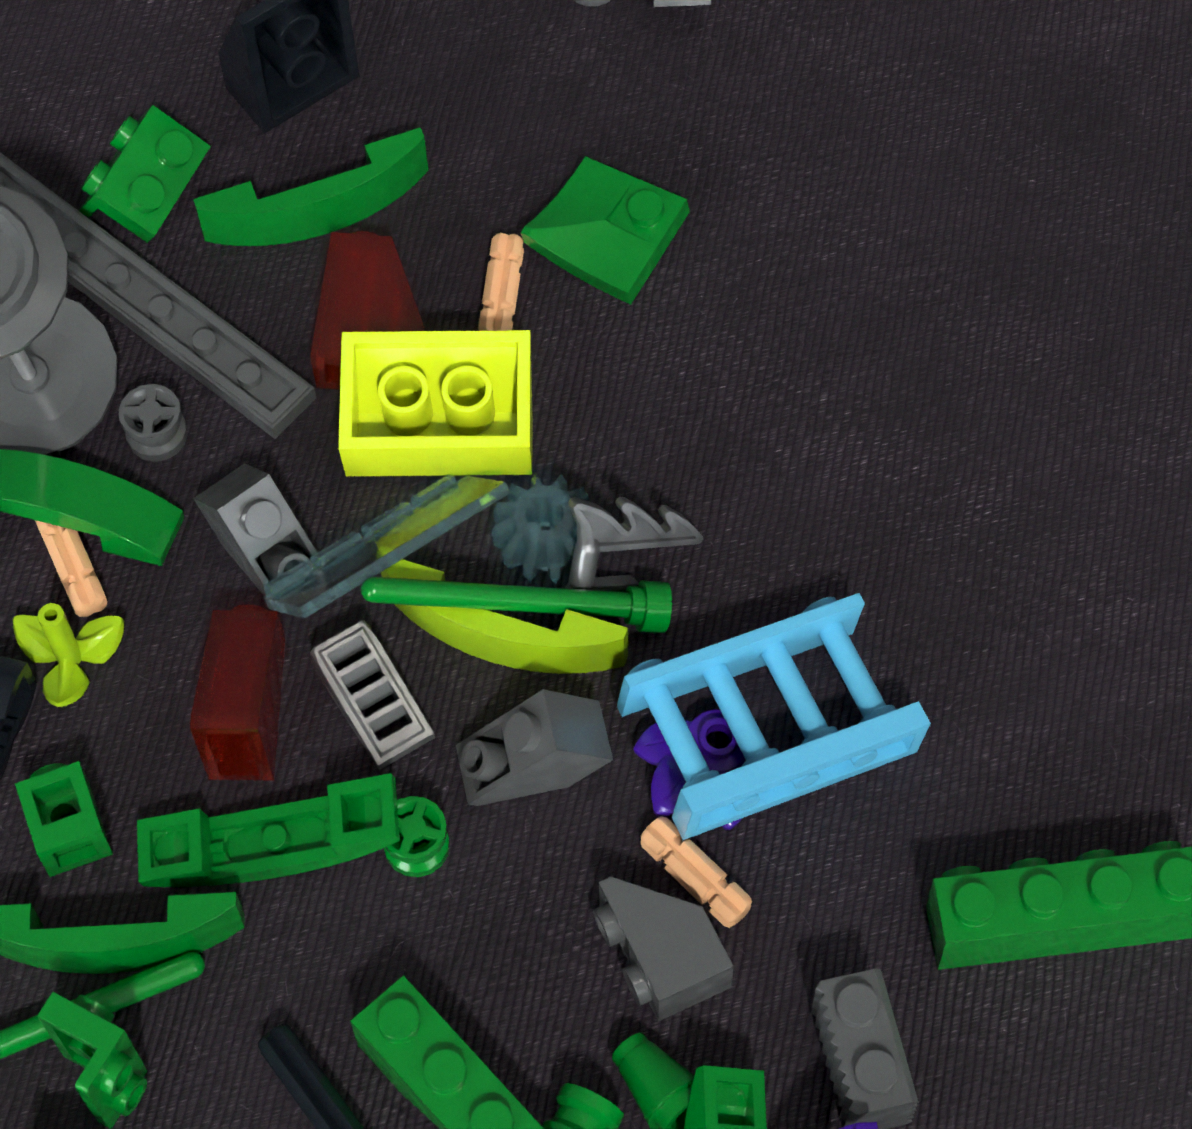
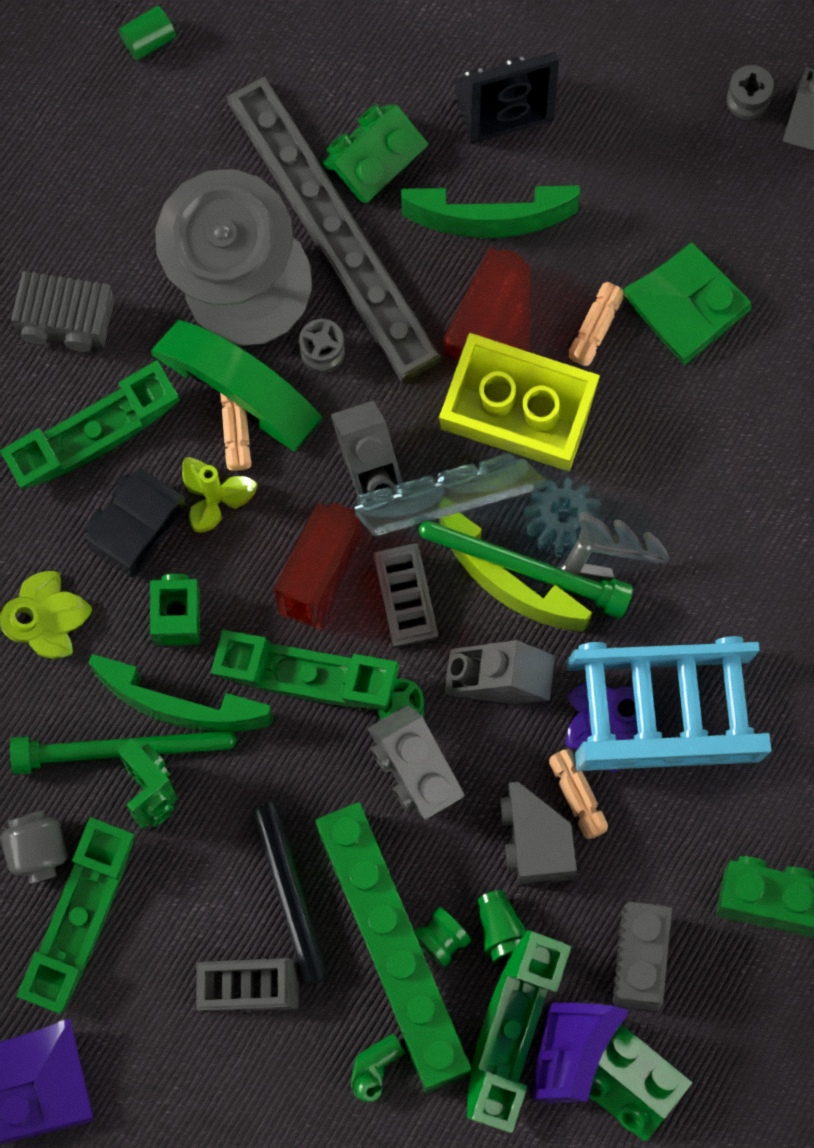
camera: 20 degrees right, 10 degrees up
none -> dark grey brick [367,705,465,820]

